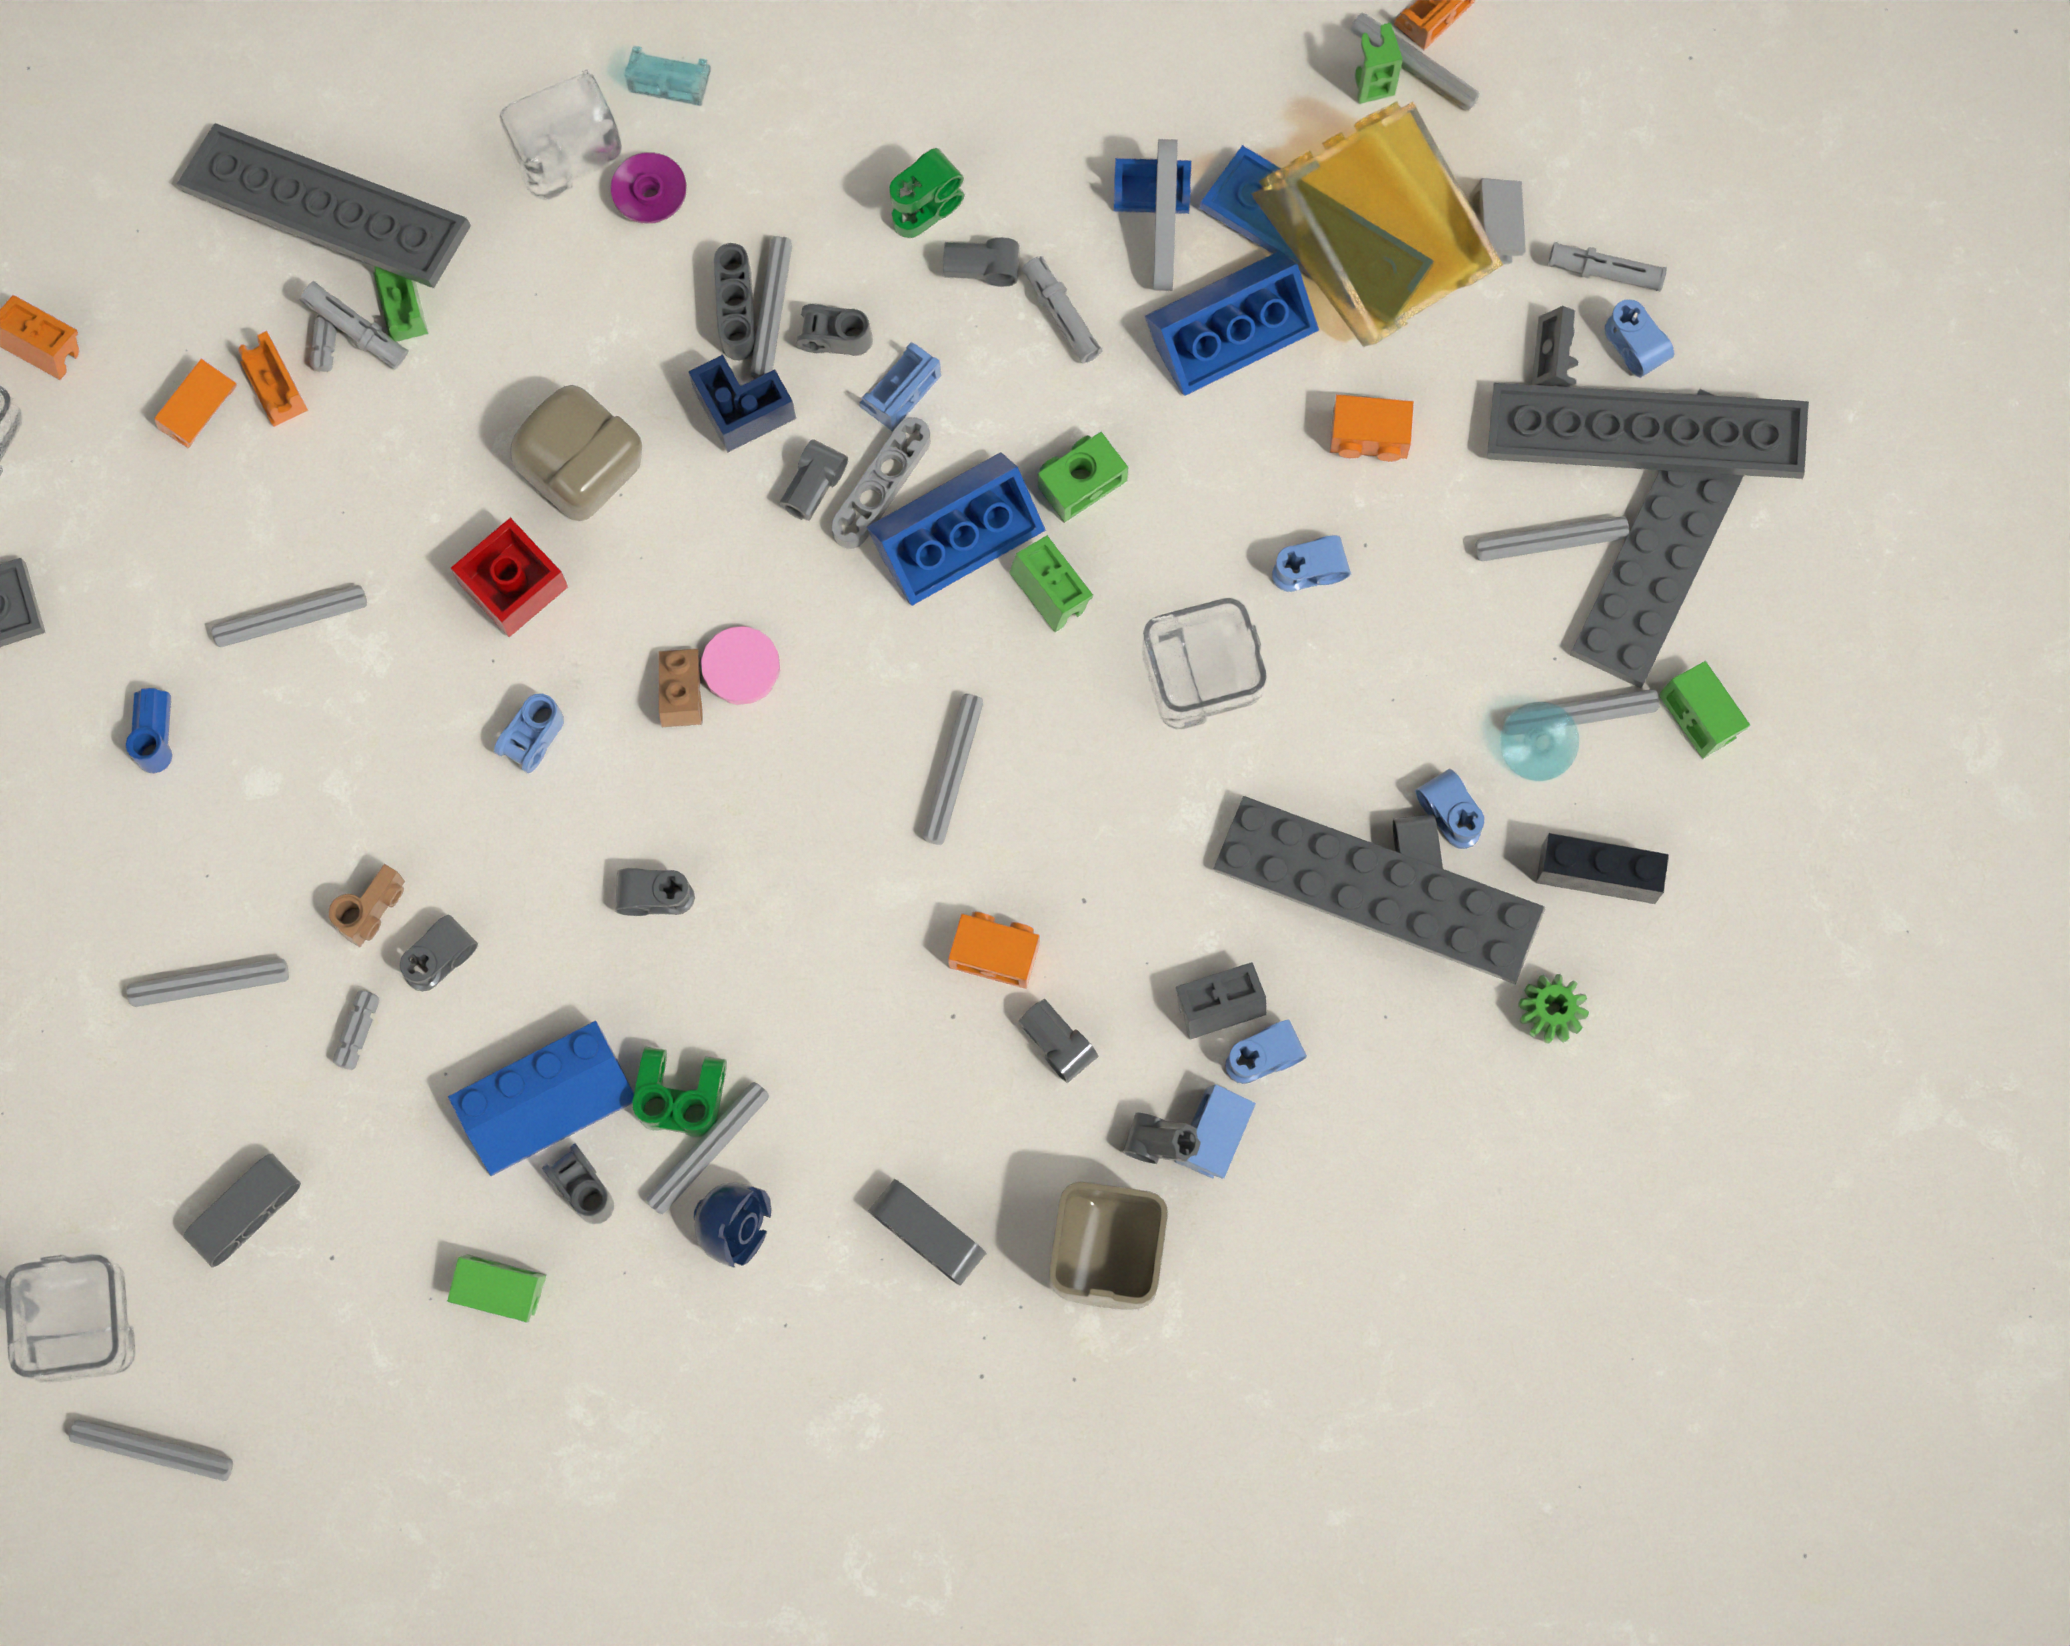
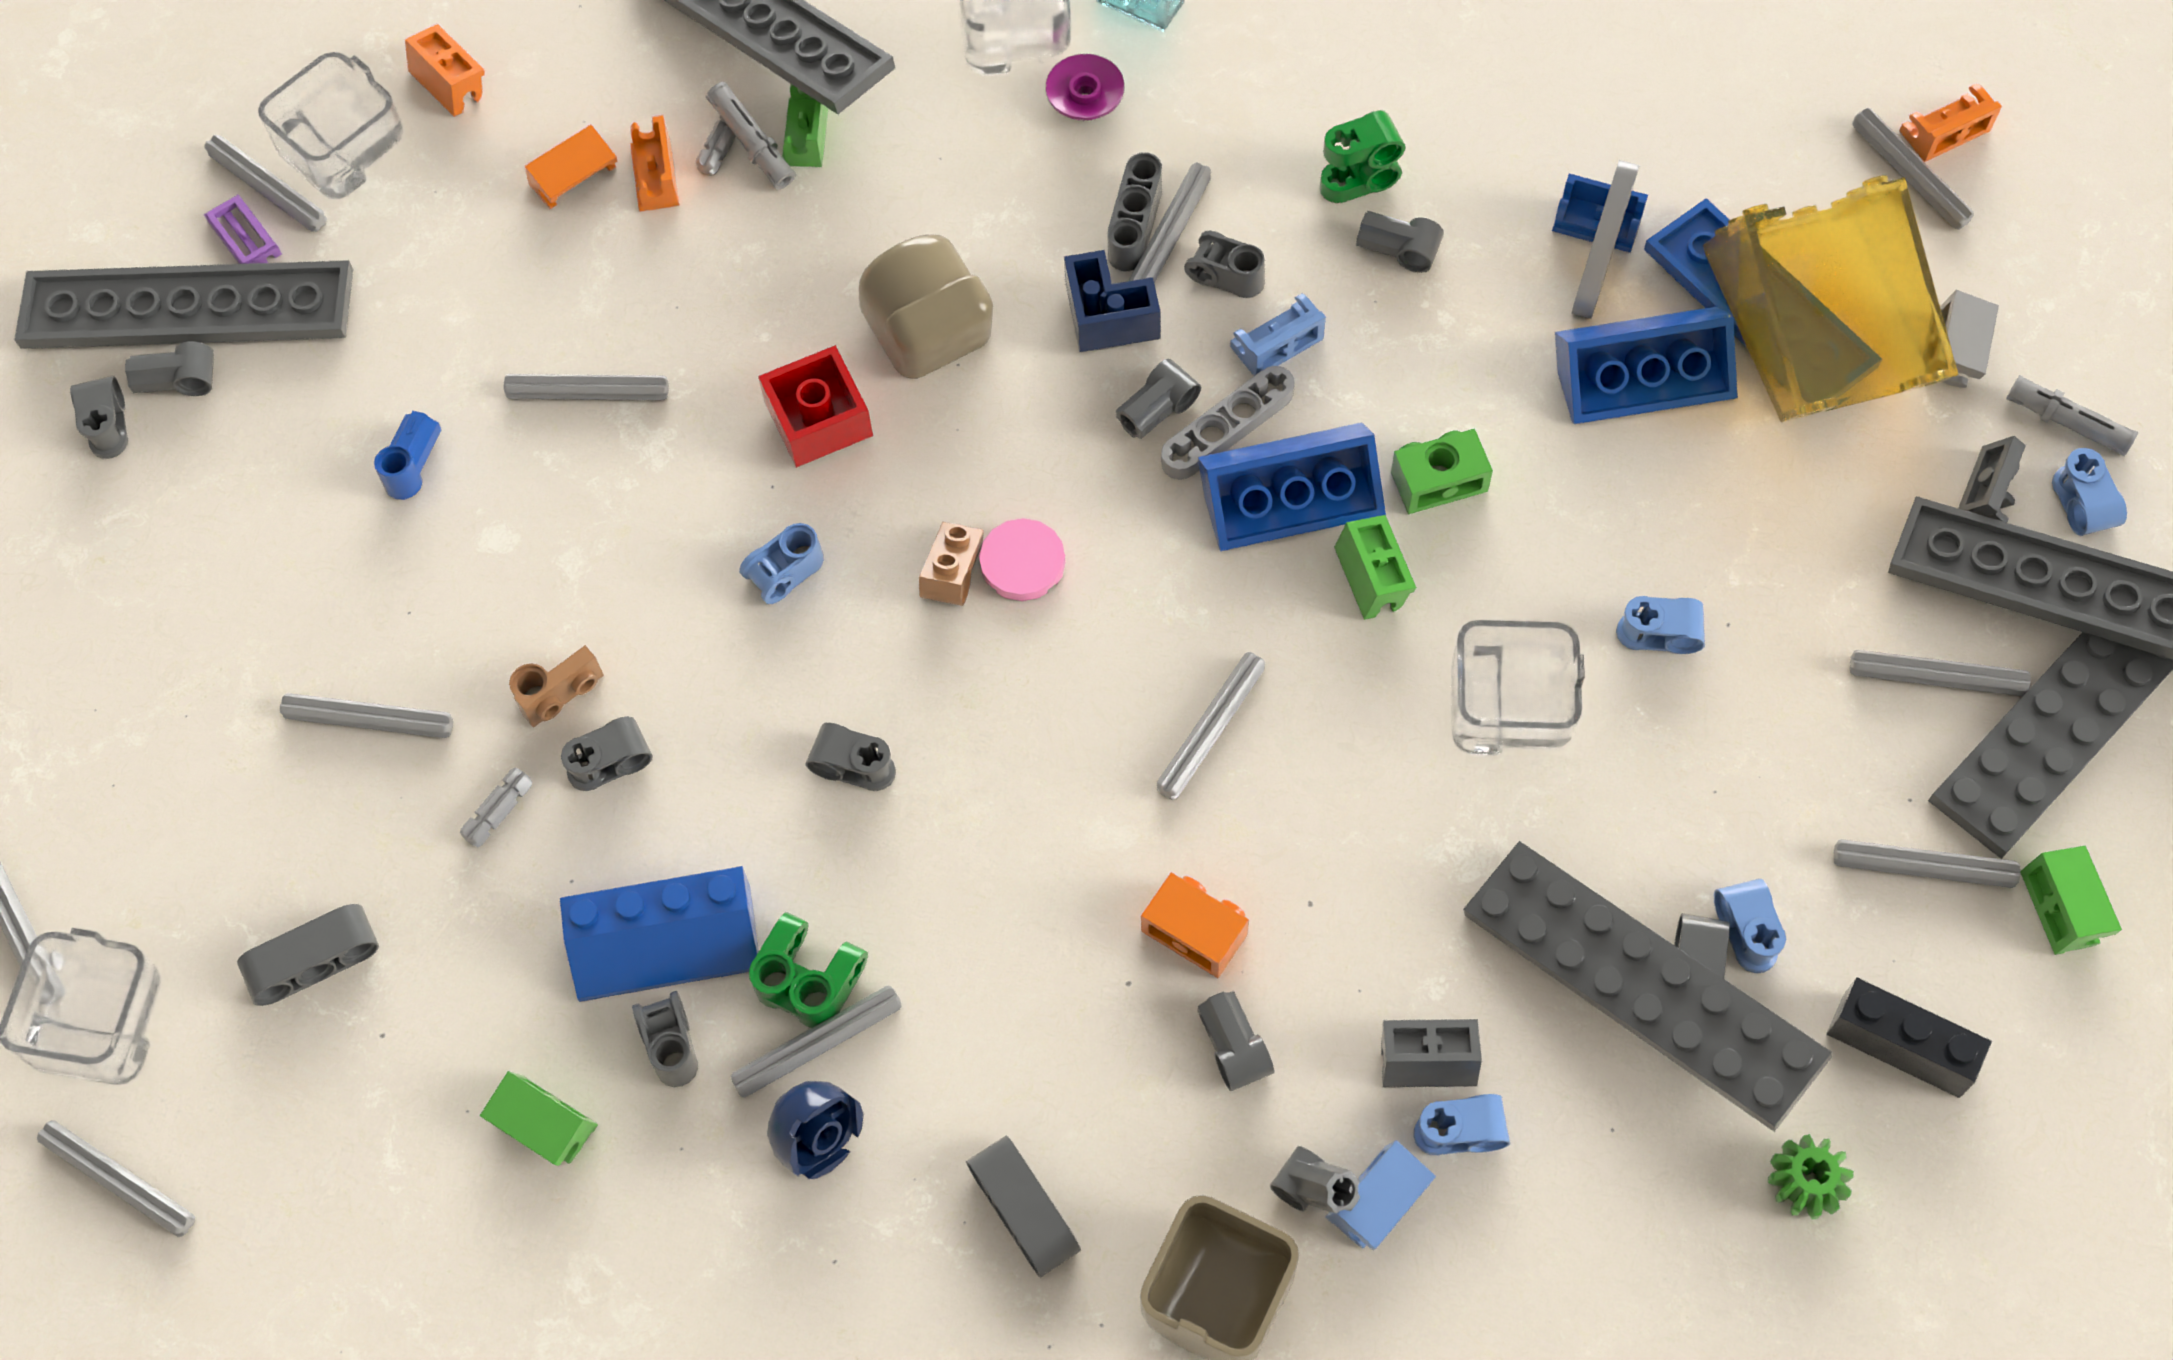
camera: 20 degrees right, 10 degrees down
light grey pin [1022,256,1102,364] -> none
orange brick [1330,395,1414,462] -> none
bright green hinge [1355,23,1403,104] -> none
clear light blue dish [1500,702,1580,781] -> none

